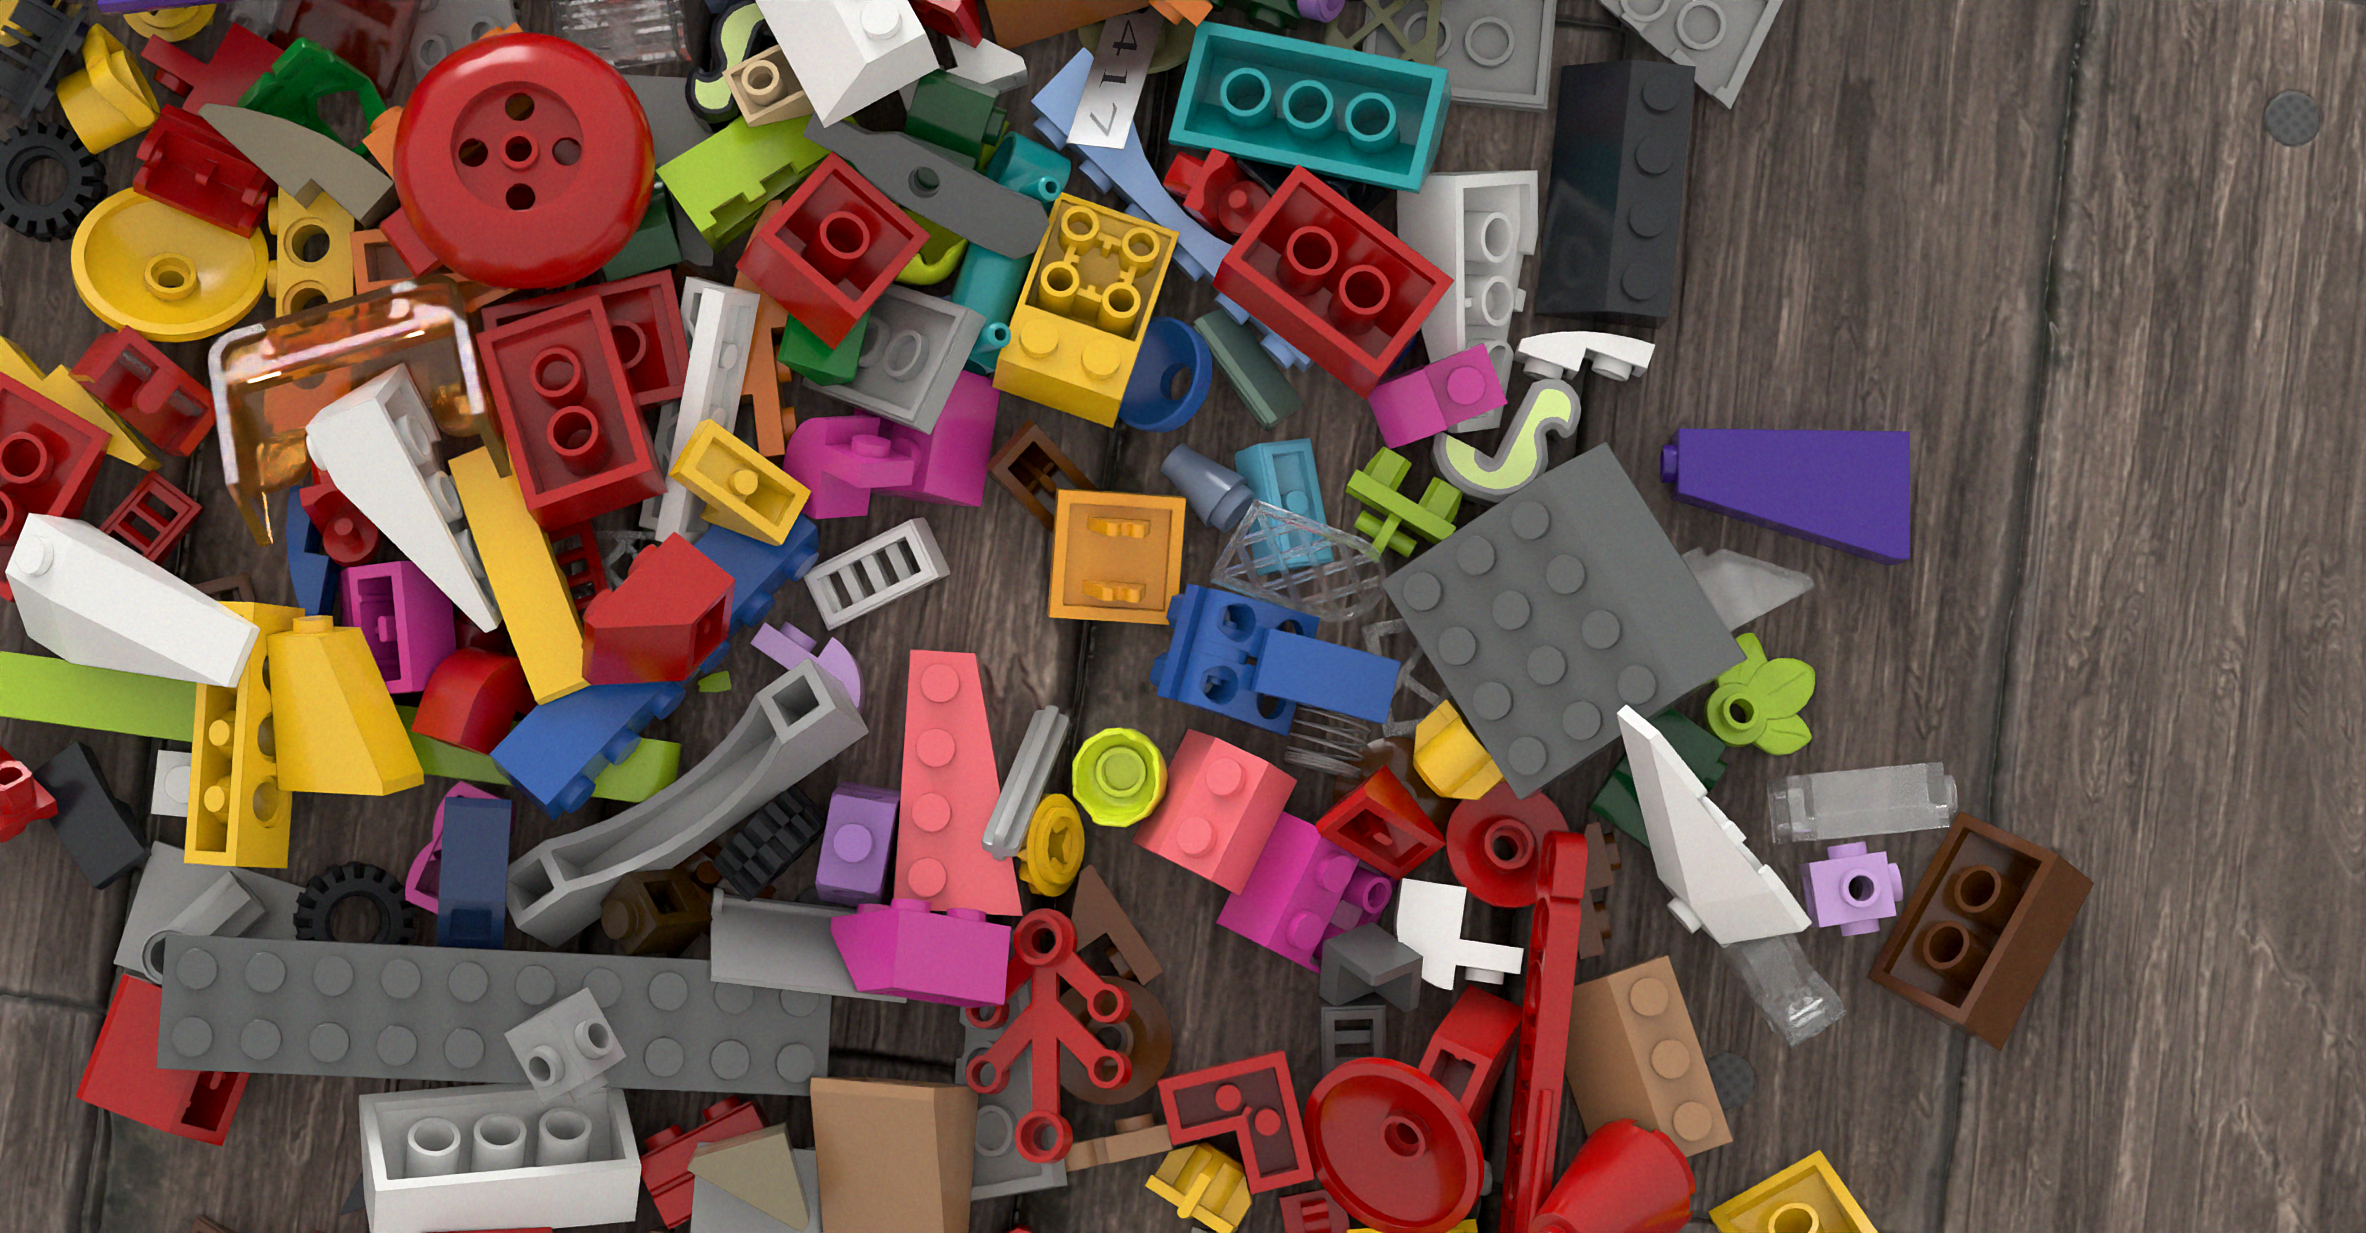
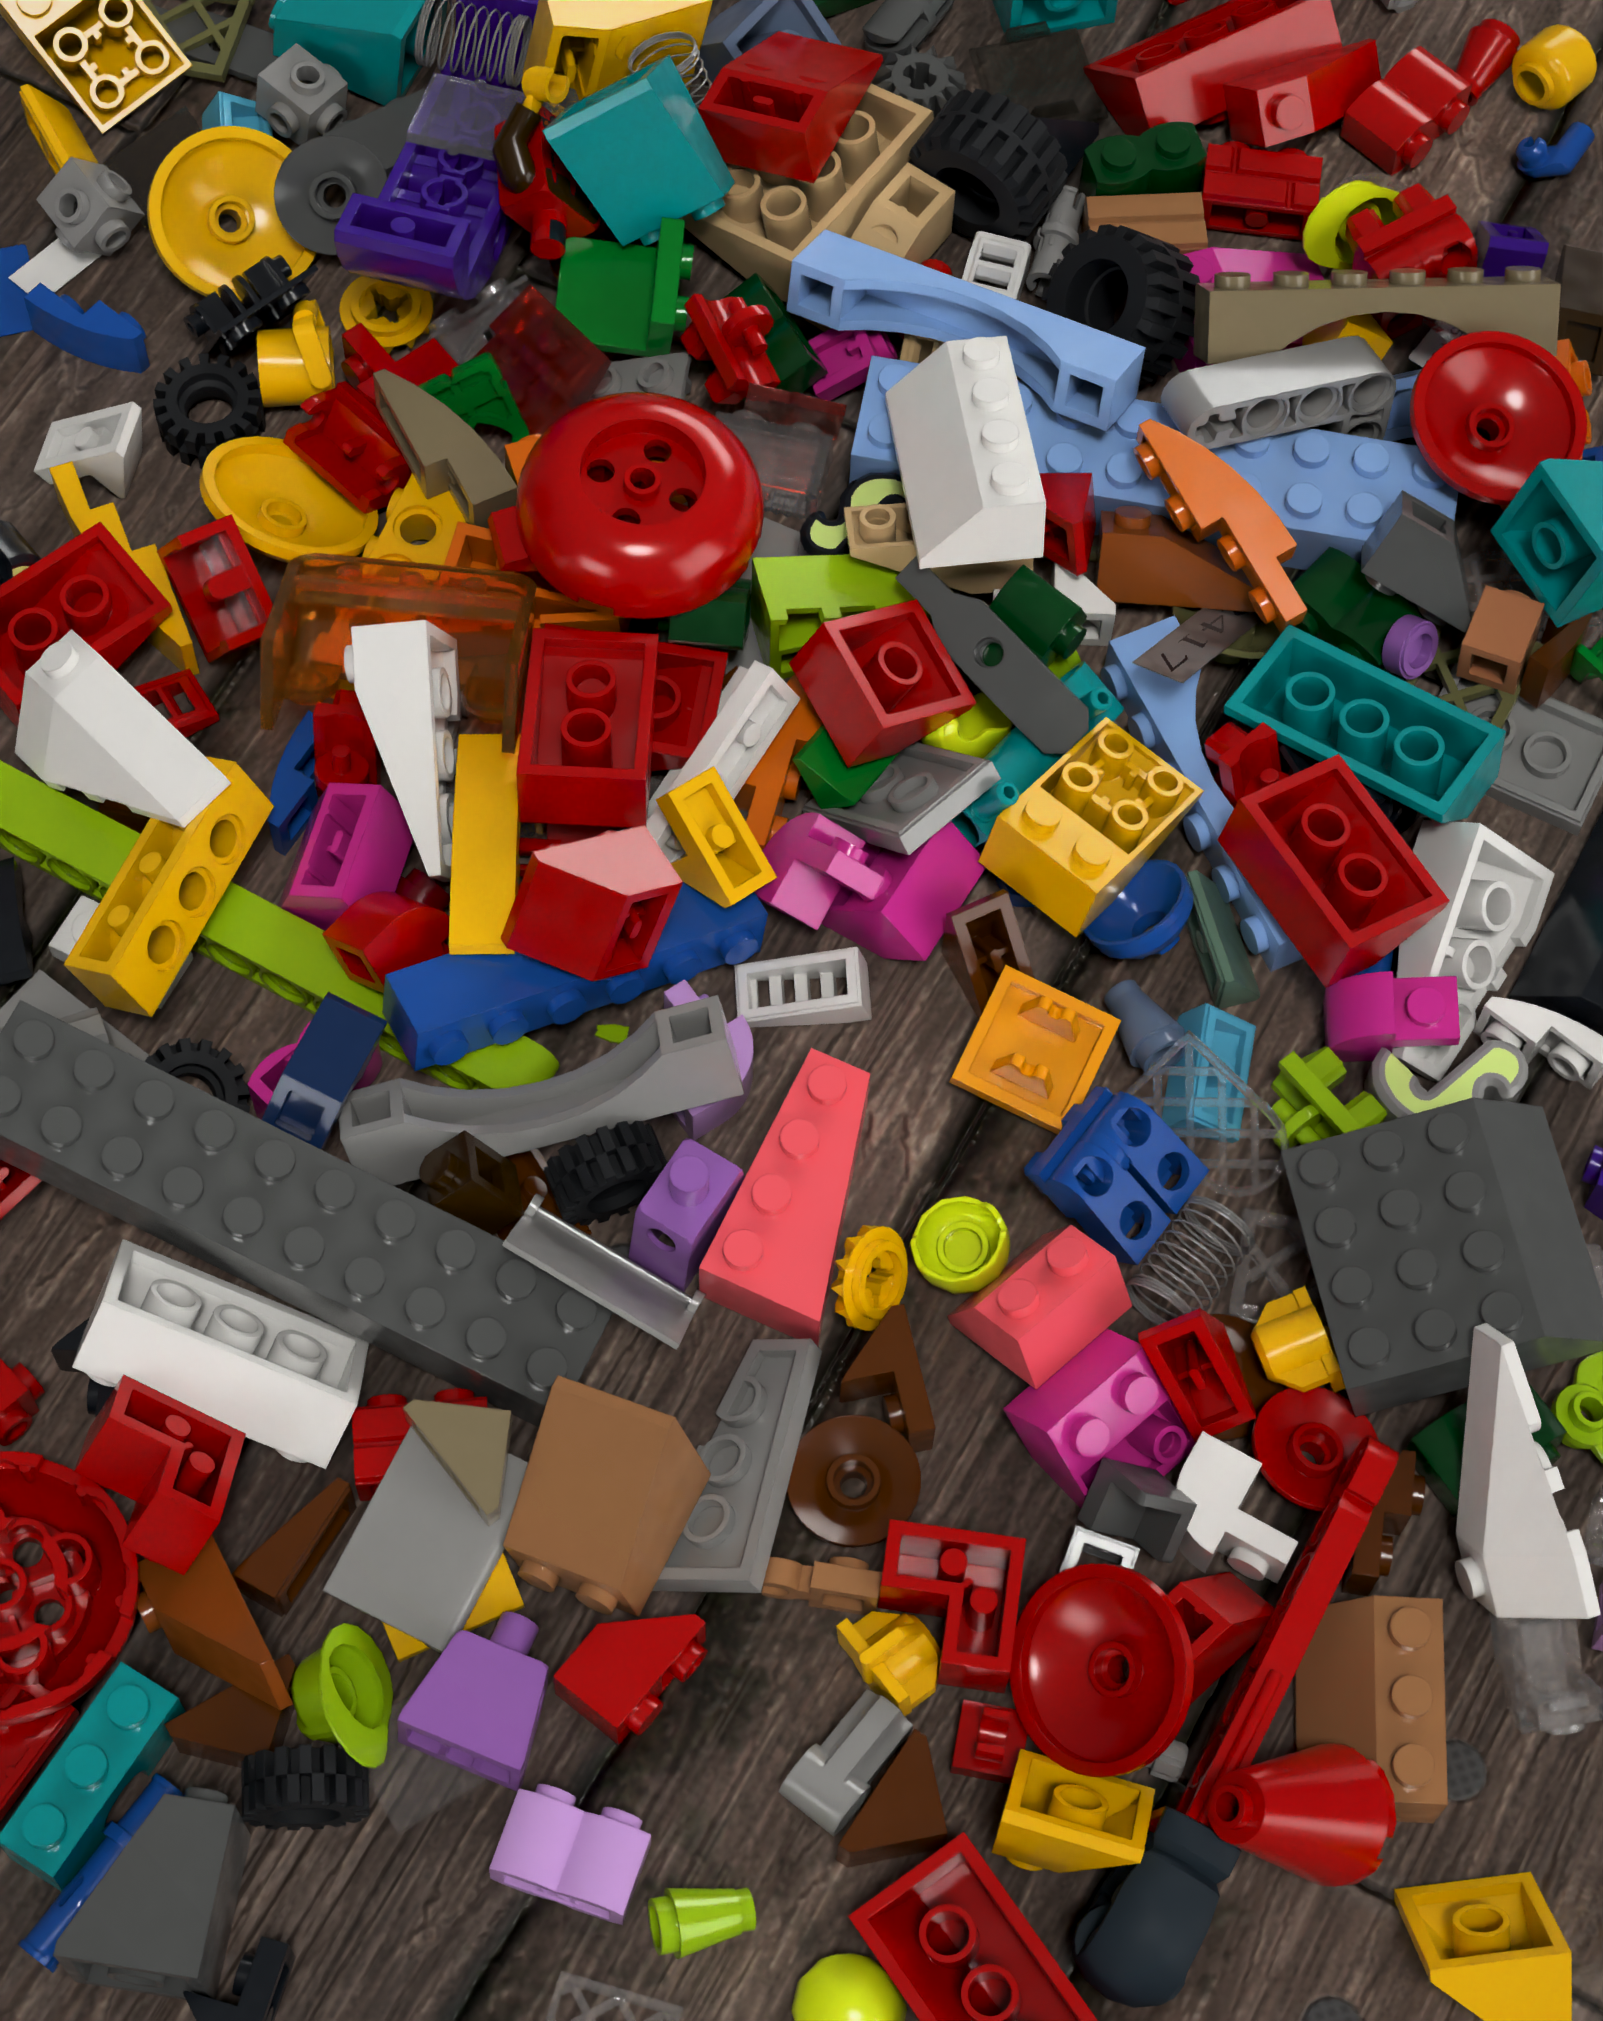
camera: 20 degrees right, 20 degrees down
yellow slope [266,615,424,796] -> none
light grey brick [504,987,627,1104] -> none
dark pink slope [830,899,1011,1008] -> none
red plant [965,908,1132,1164] -> none
light grey axle [981,705,1070,861] -> none
blue slope [1250,628,1401,725] -> none

